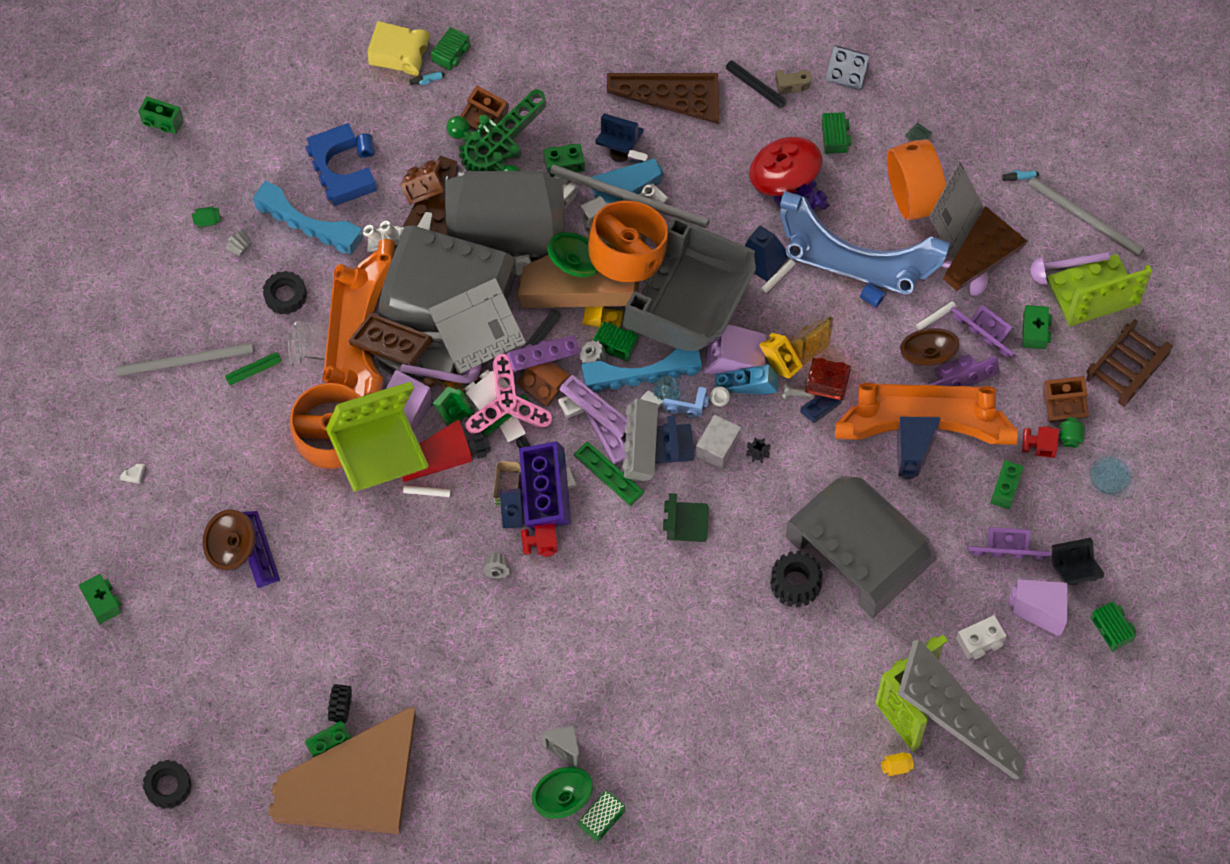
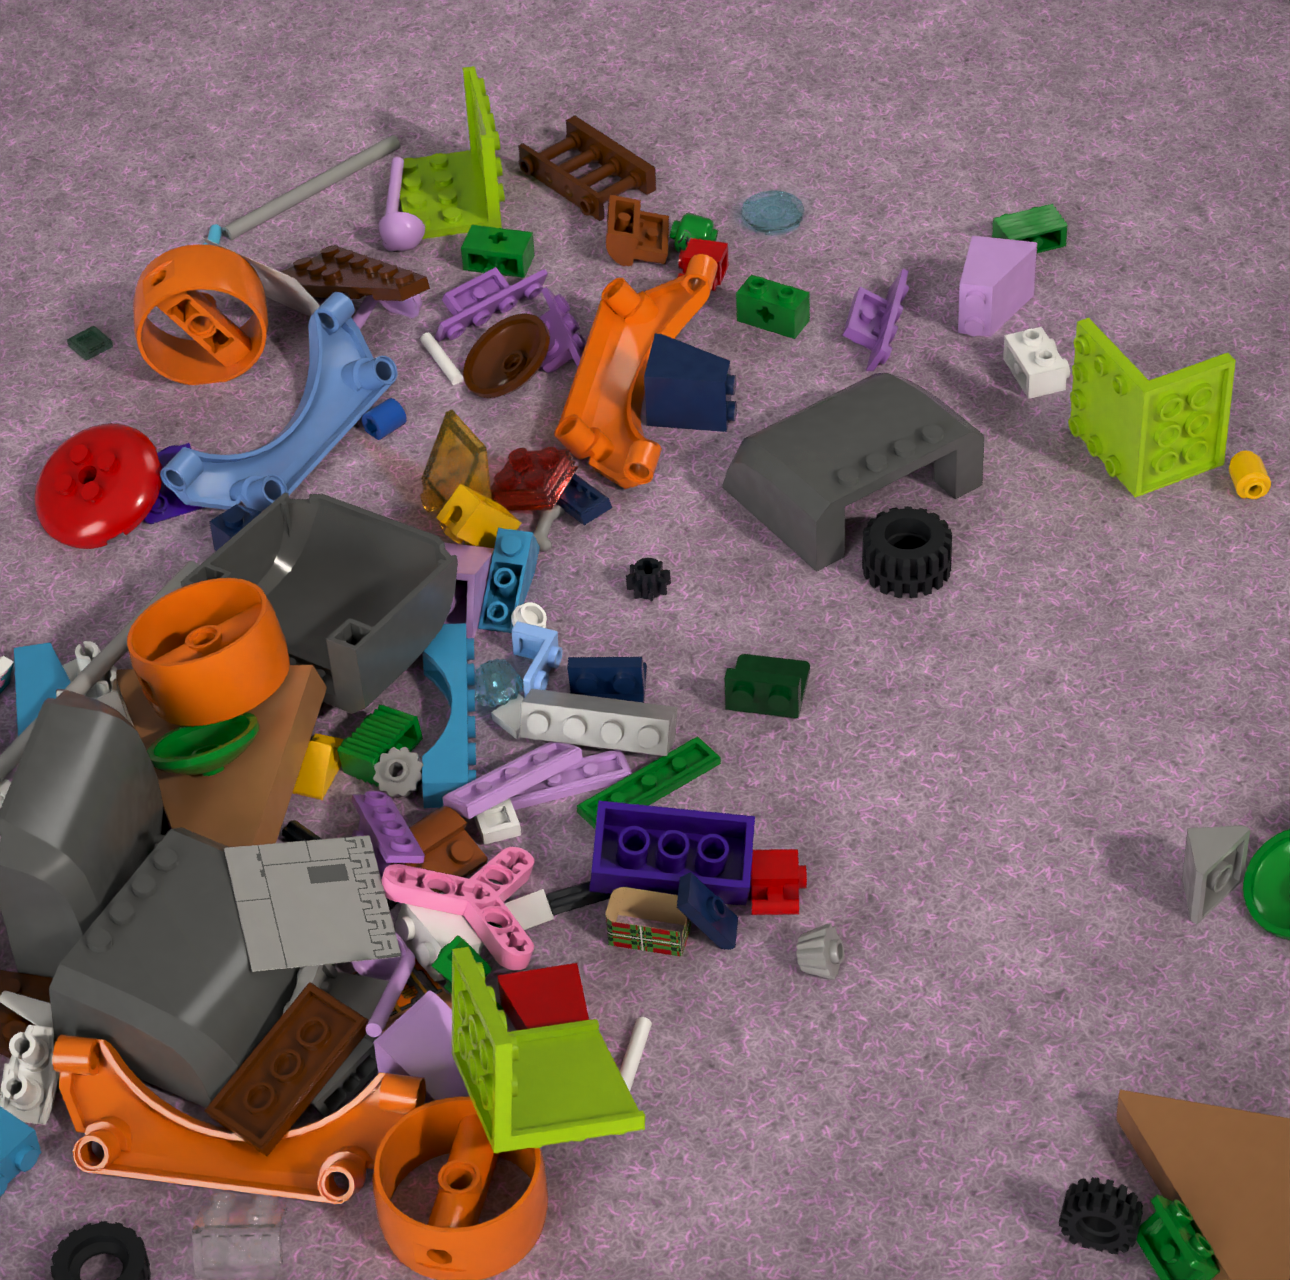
camera: 80 degrees left, 20 degrees down
black gear [468,433,491,459] -> none
flat silver piece [696,415,741,469] -> none
green brick [821,112,851,154] -> none
light grey wing [898,639,1025,780] -> none
black bracket [1051,537,1104,585] -> none

